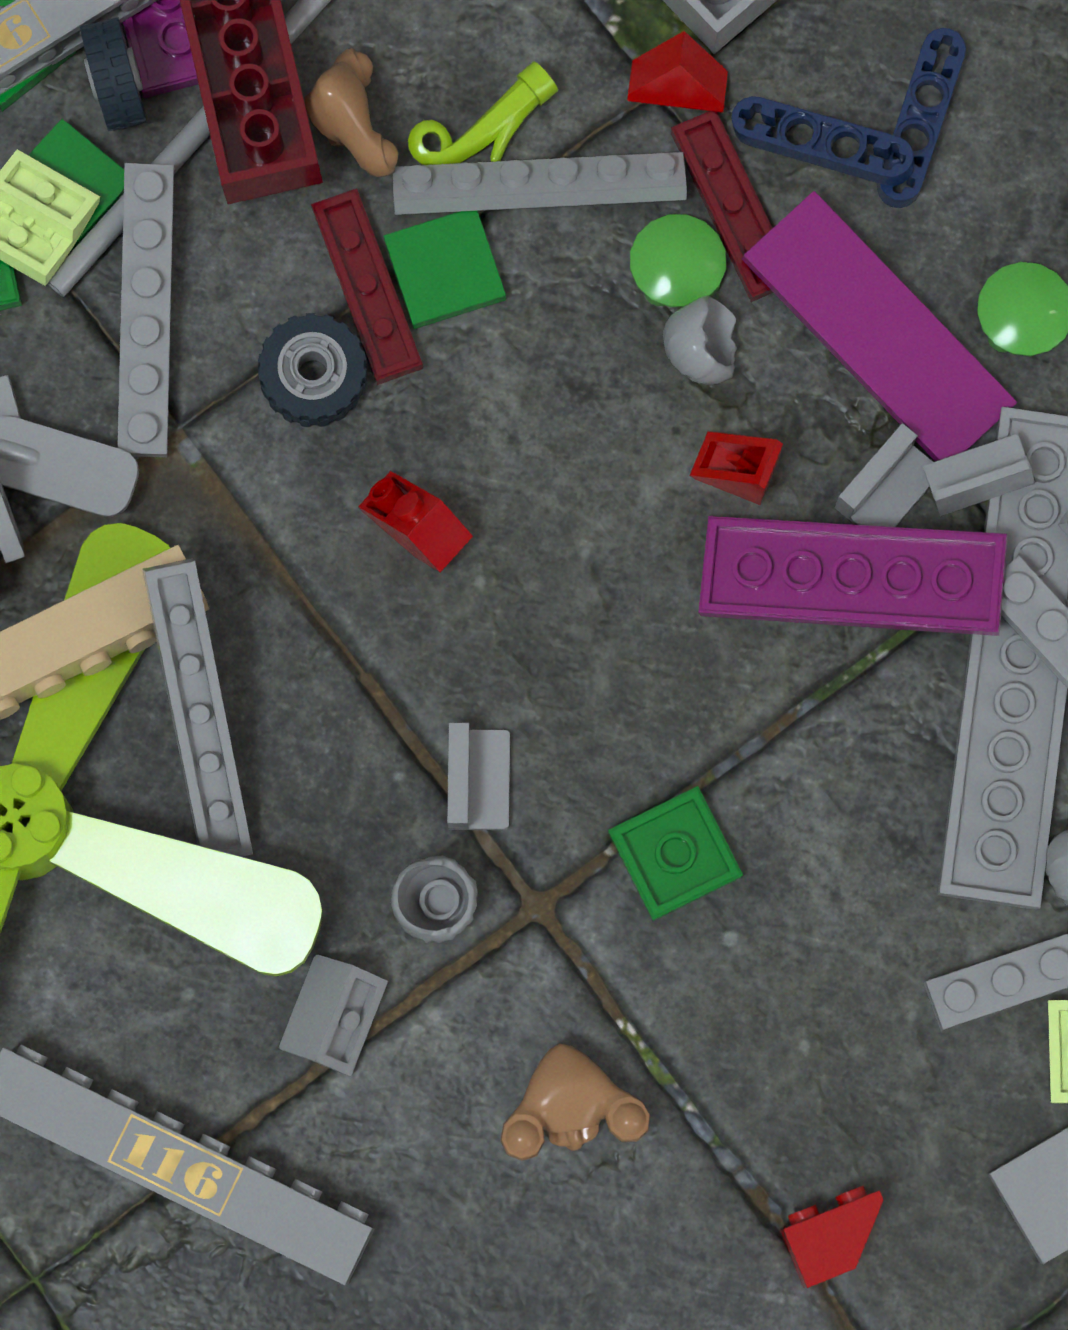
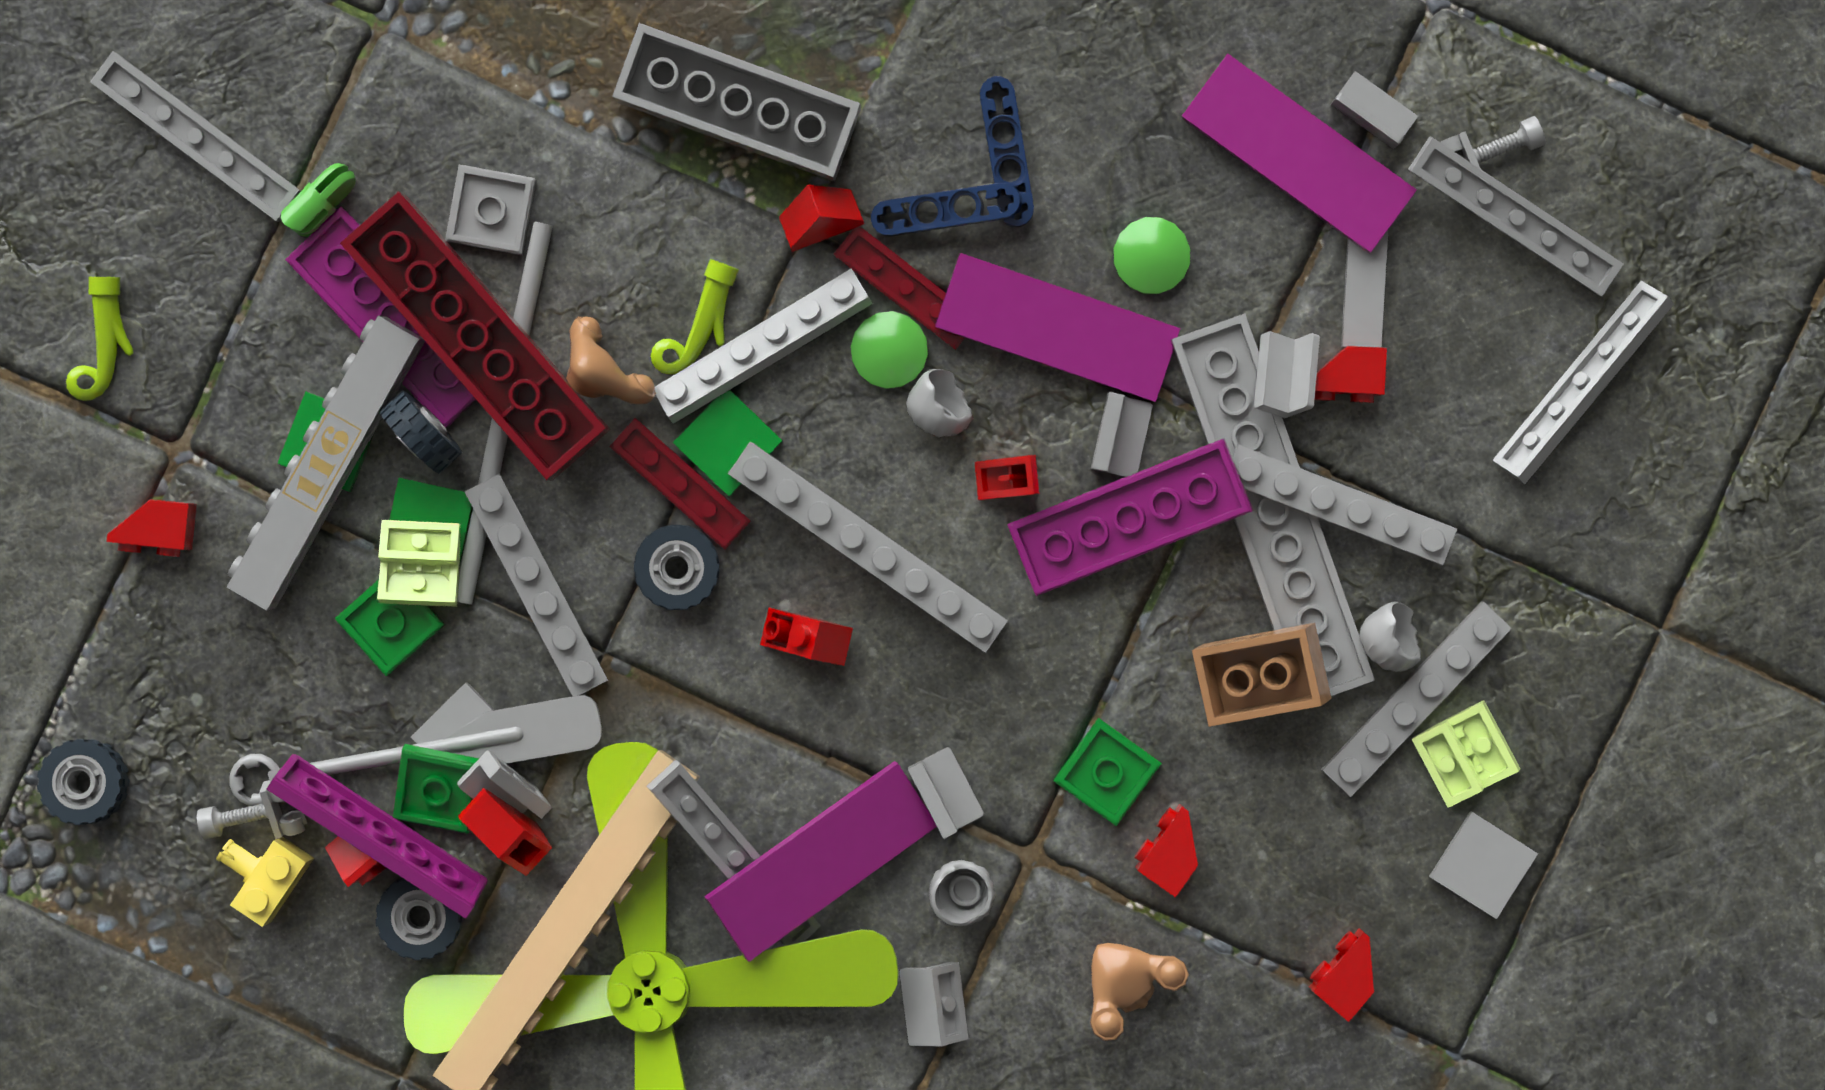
camera: 25 degrees left, 10 degrees up
light grey panel [923,433,1035,516] -> none
none -> magenta tile [704,761,937,962]
none -> light grey brick [728,441,1008,653]
none -> red slope [1134,804,1198,897]
none -> medium nougat brick [1192,623,1332,727]

